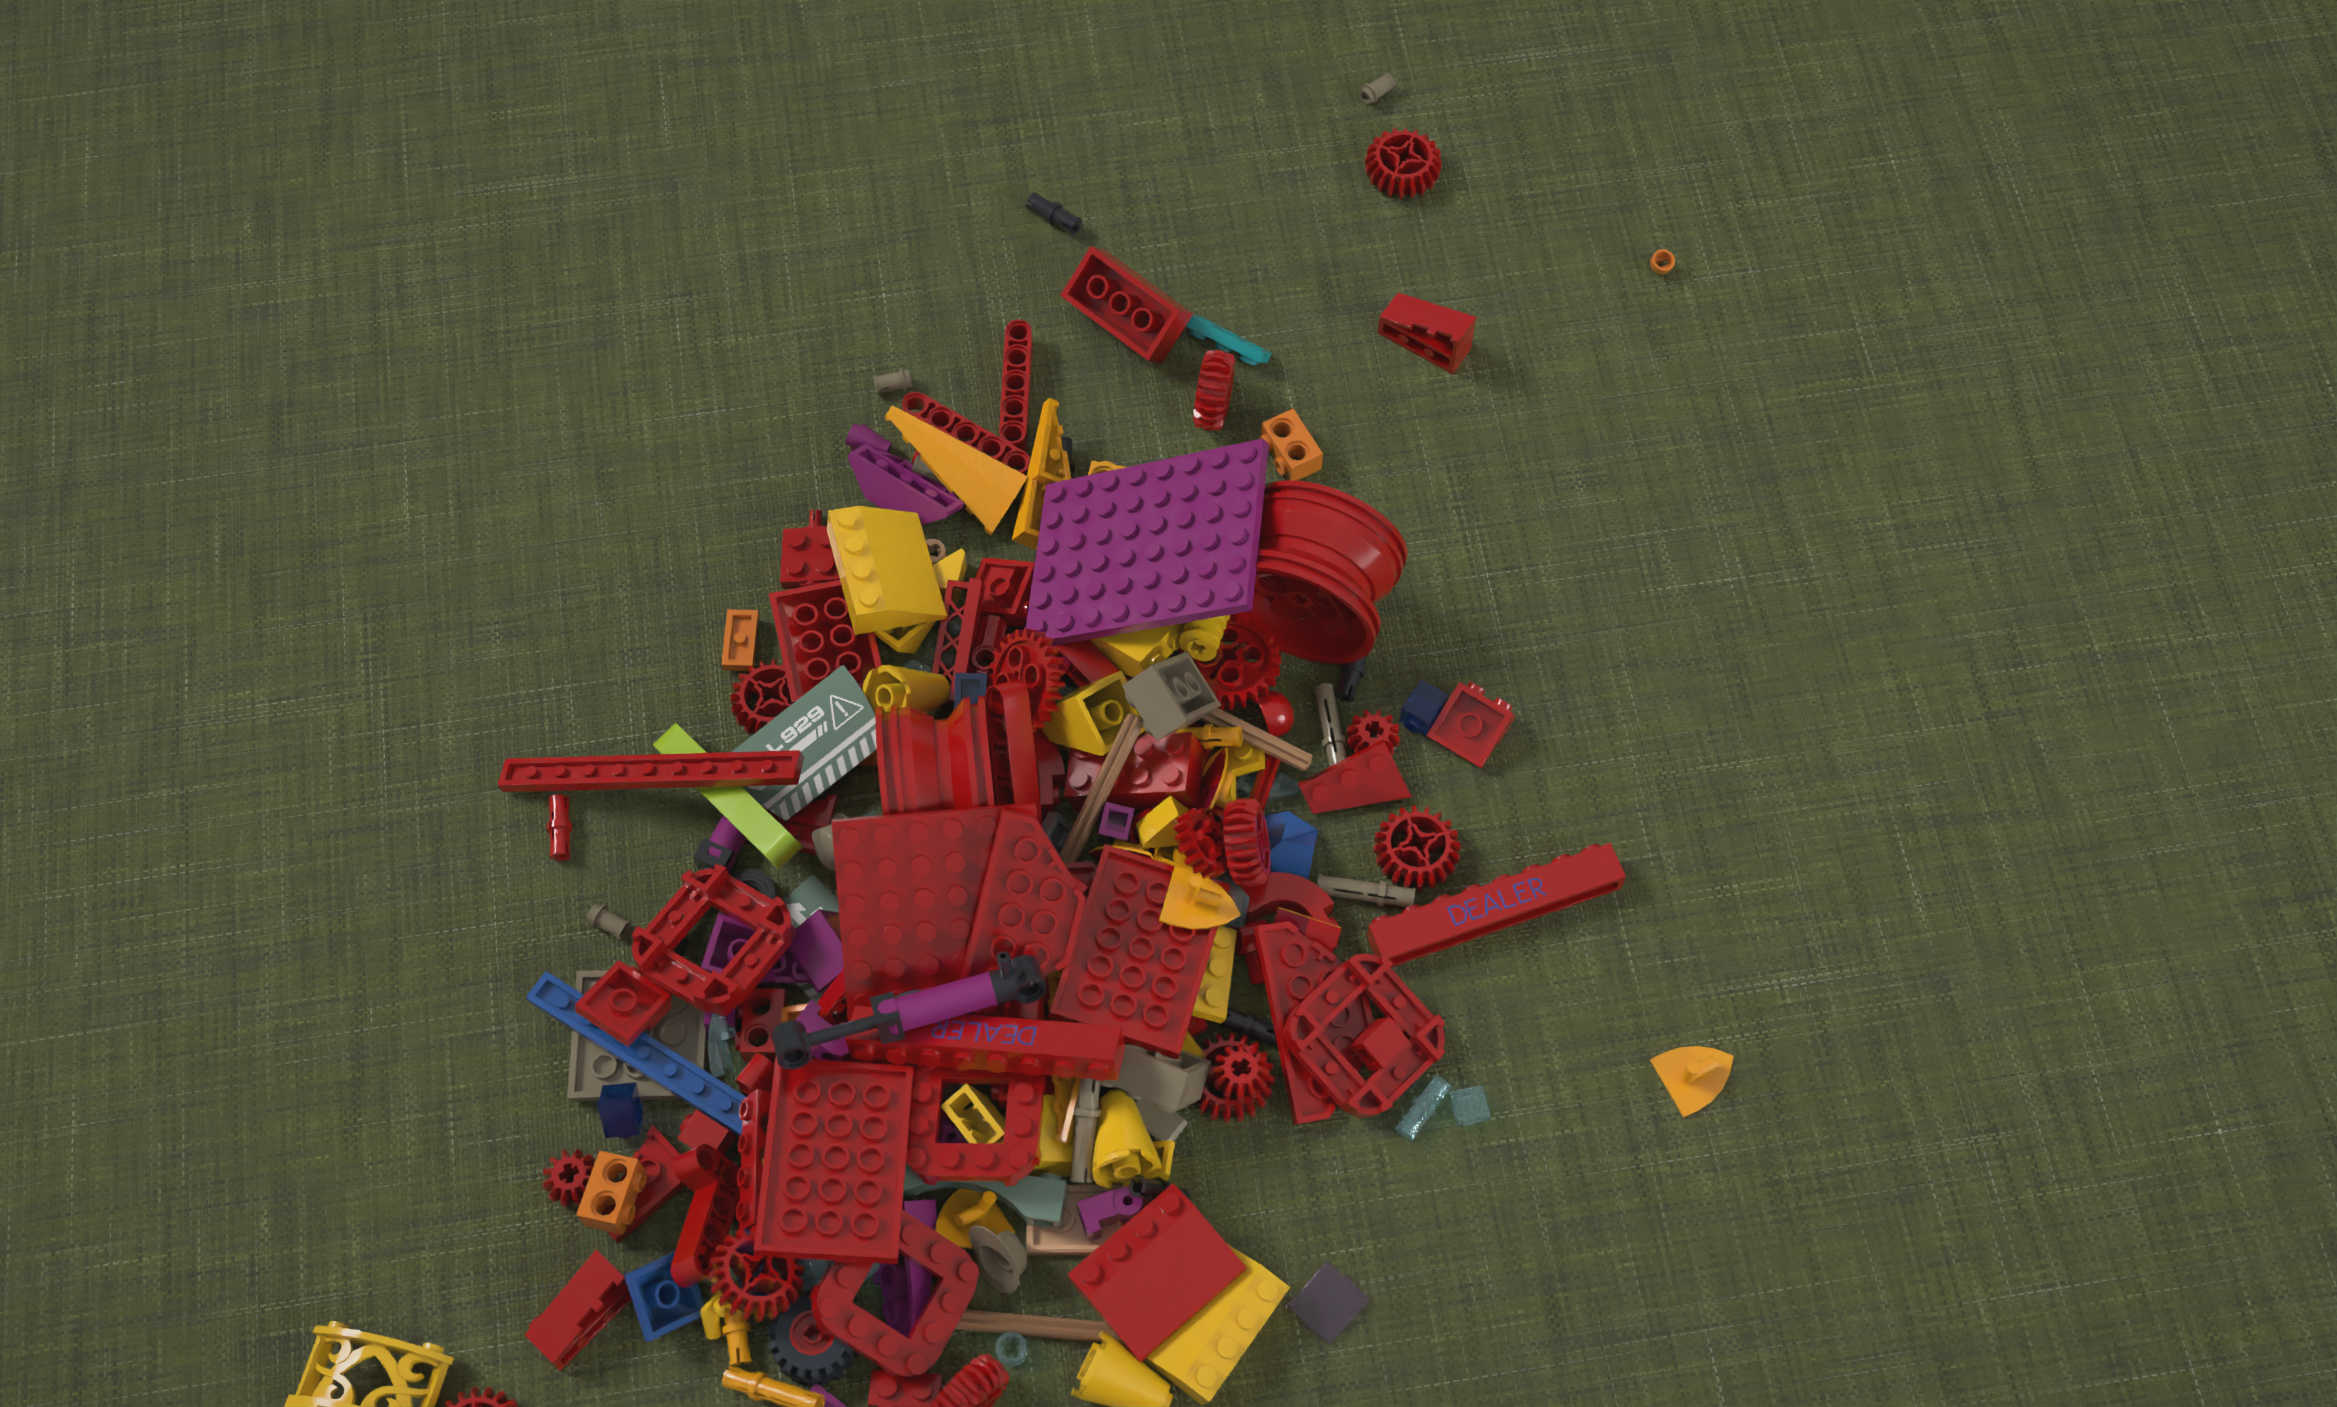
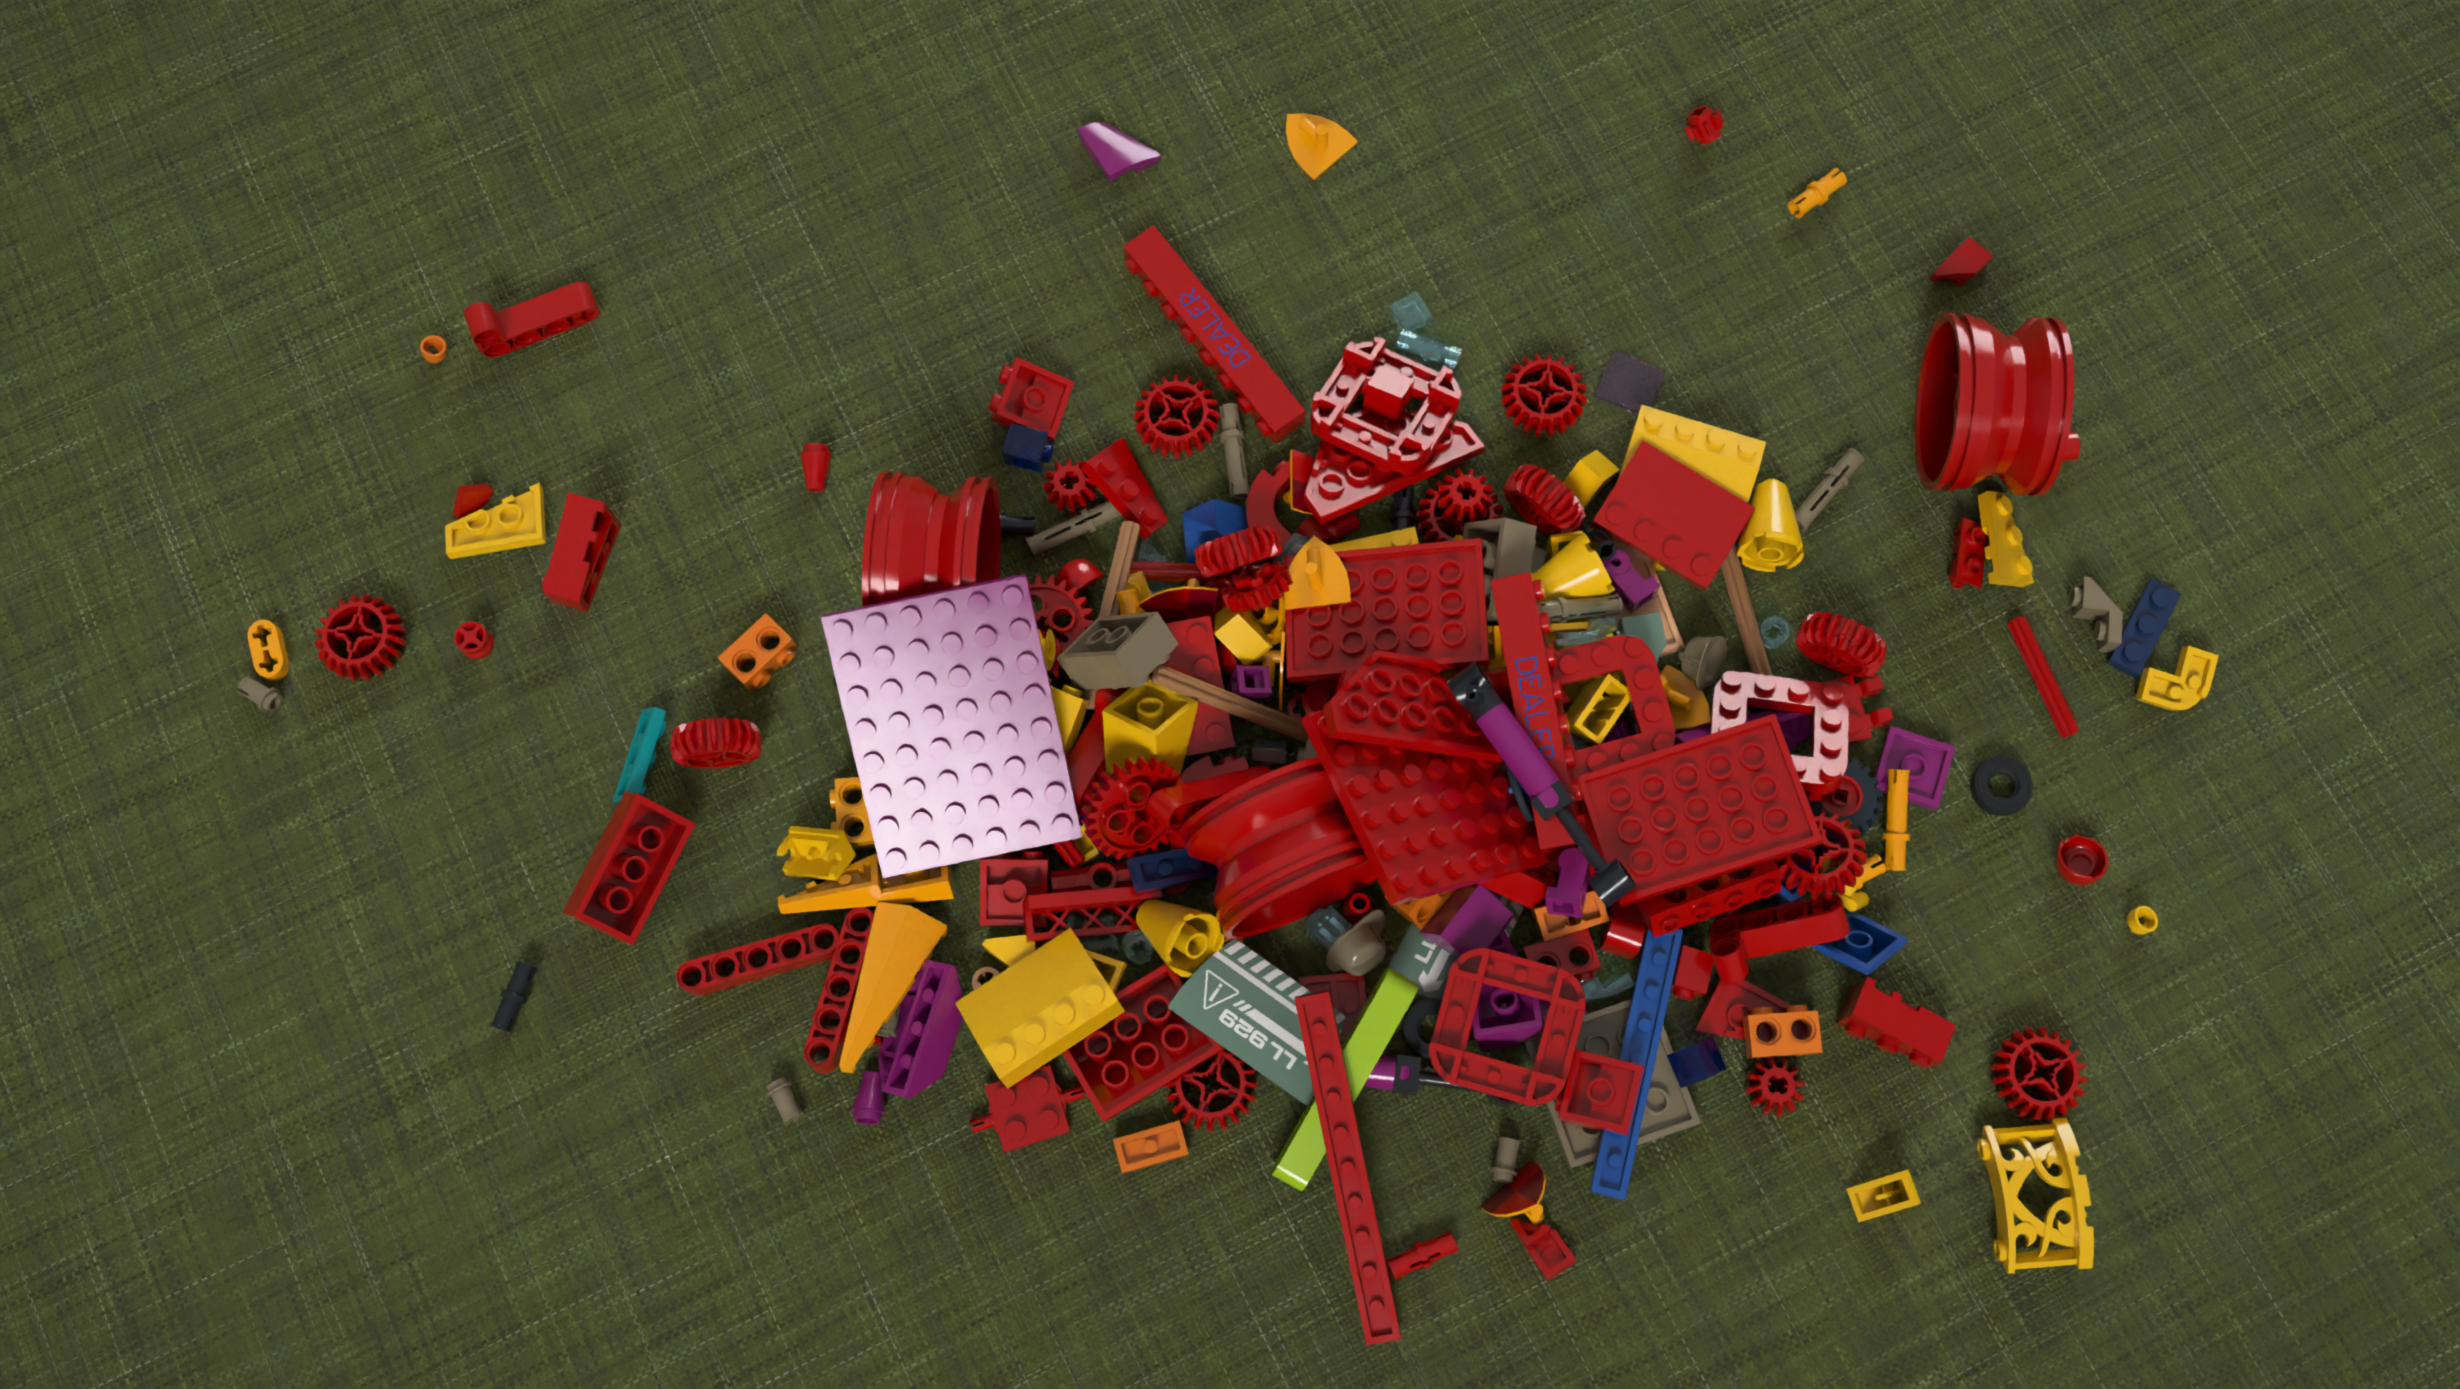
camera: 105 degrees left, 10 degrees up
none -> light orange beam [248,619,289,682]
none -> yellow wing [445,482,546,559]
none -> red tile [453,484,493,519]
none -> red wheel [454,621,494,660]
none -> red beam [463,282,600,358]
none -> yellow hinge [777,826,856,881]
none -> red cone [800,443,832,492]
none -> magenta slope [1078,122,1161,182]
none -> shield [1480,1161,1546,1225]
none -> red gear [1501,352,1587,438]
none -> red gear [1503,464,1586,536]
none -> red slope [1510,1219,1576,1282]
none -> clear light blue slope [1556,618,1618,646]
none -> yellow slope [1563,450,1620,509]
none -> yellow slope [1846,1170,1921,1223]

